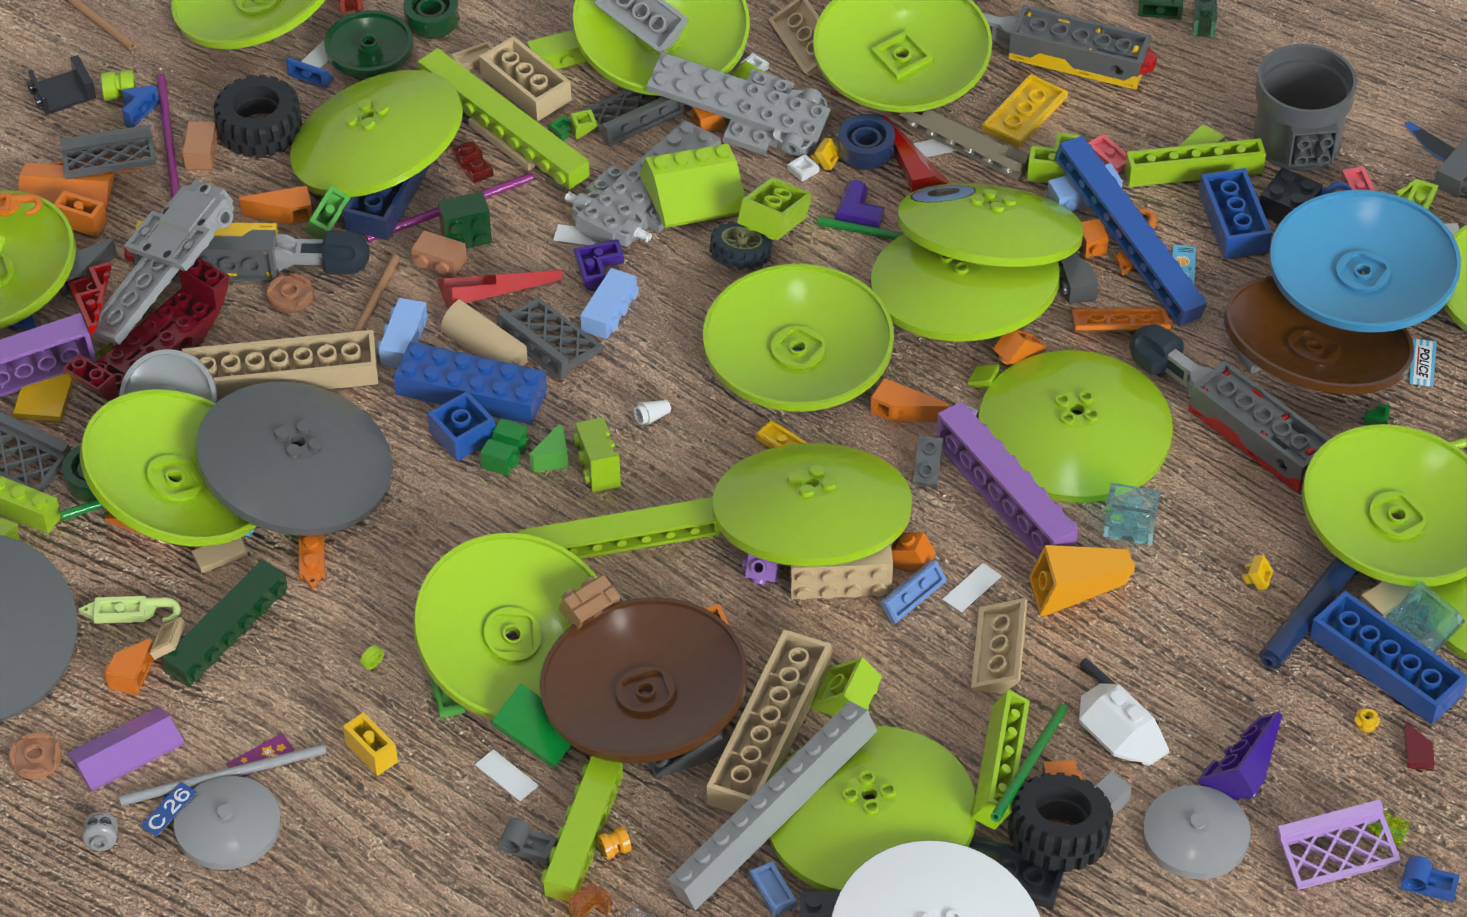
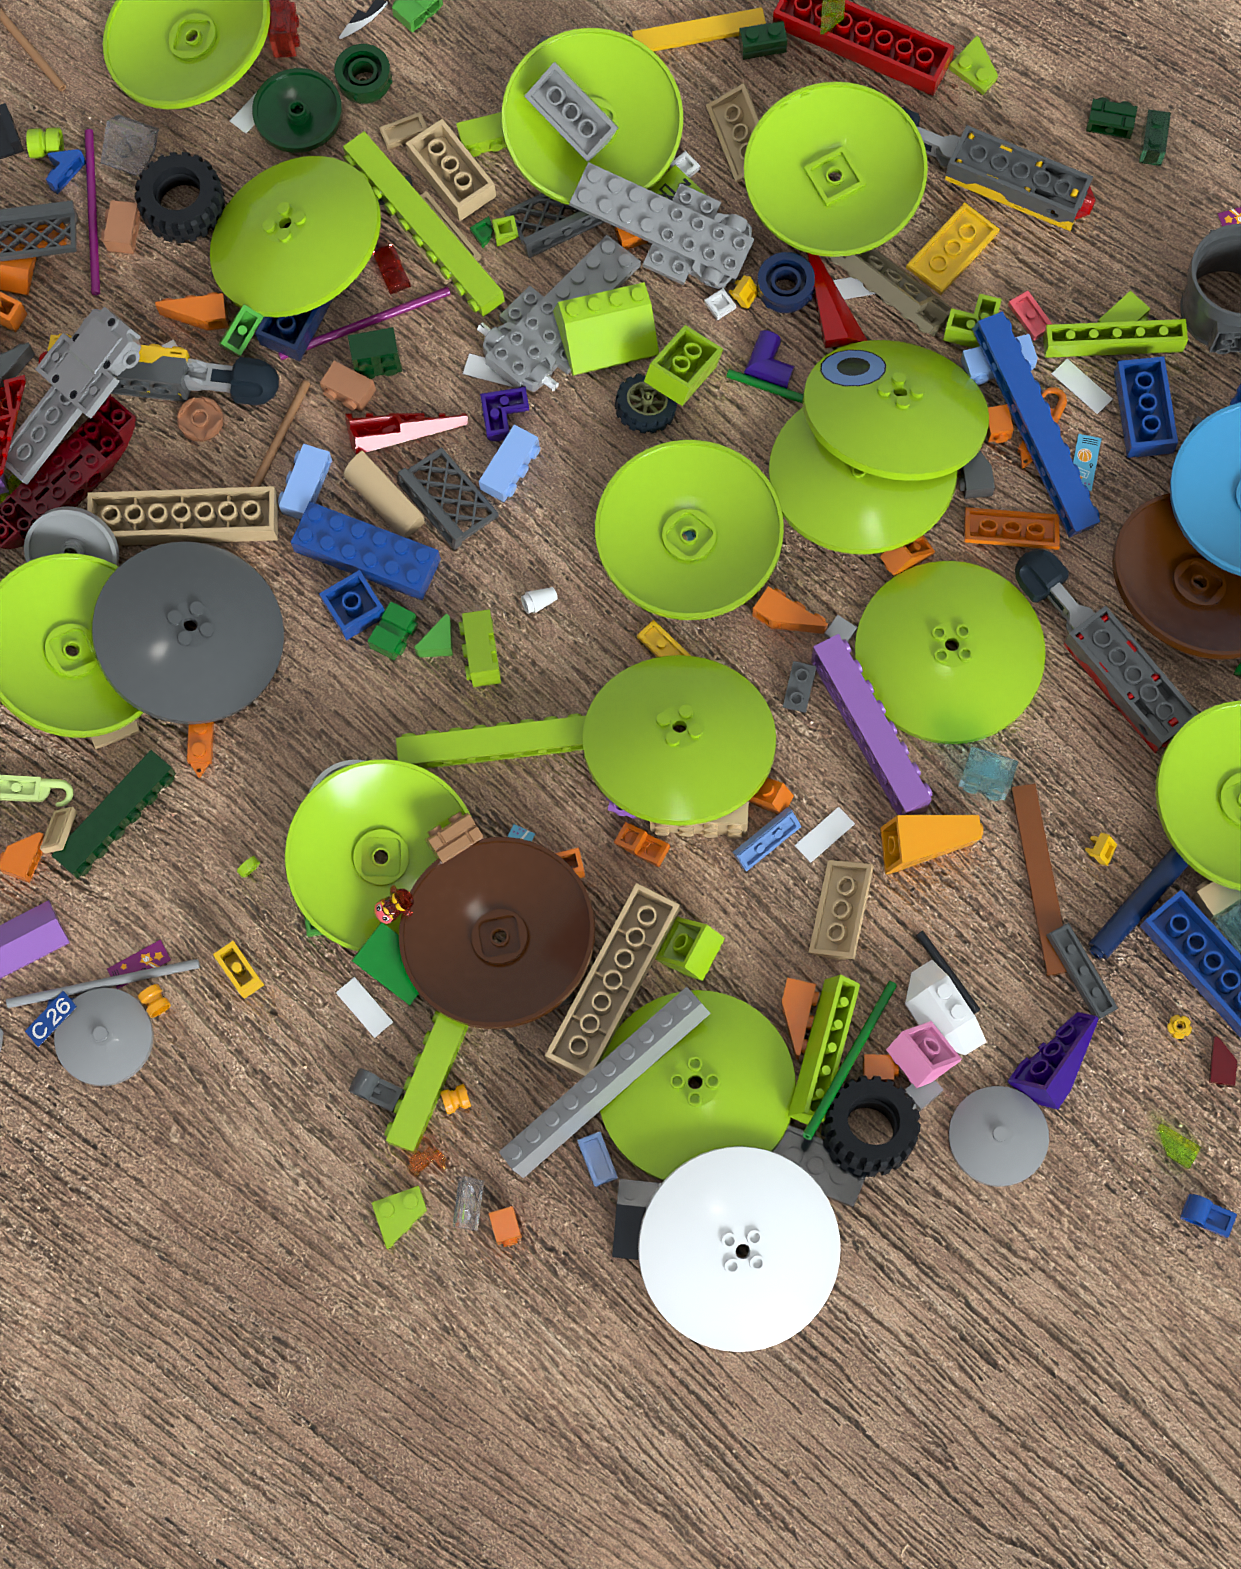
camera: 10 degrees right, 25 degrees up
blue slope [286,57,334,88] -> none
lime slope [967,364,999,391] -> none
black brick [1260,167,1323,223] -> none
lavender fence [1276,799,1401,890] -> none
none -> clear slope [100,114,159,177]
none -> light orange wheel [138,984,171,1018]
none -> clear red animal [374,885,414,924]
none -> orange slope [614,822,671,867]
none -> orange slope [781,977,819,1059]
none -> bright pink slope [886,1021,962,1088]
none -> dark orange tile [1011,783,1068,976]
none -> dark grey tile [1046,923,1118,1019]
none -> white sticker [1051,359,1113,414]

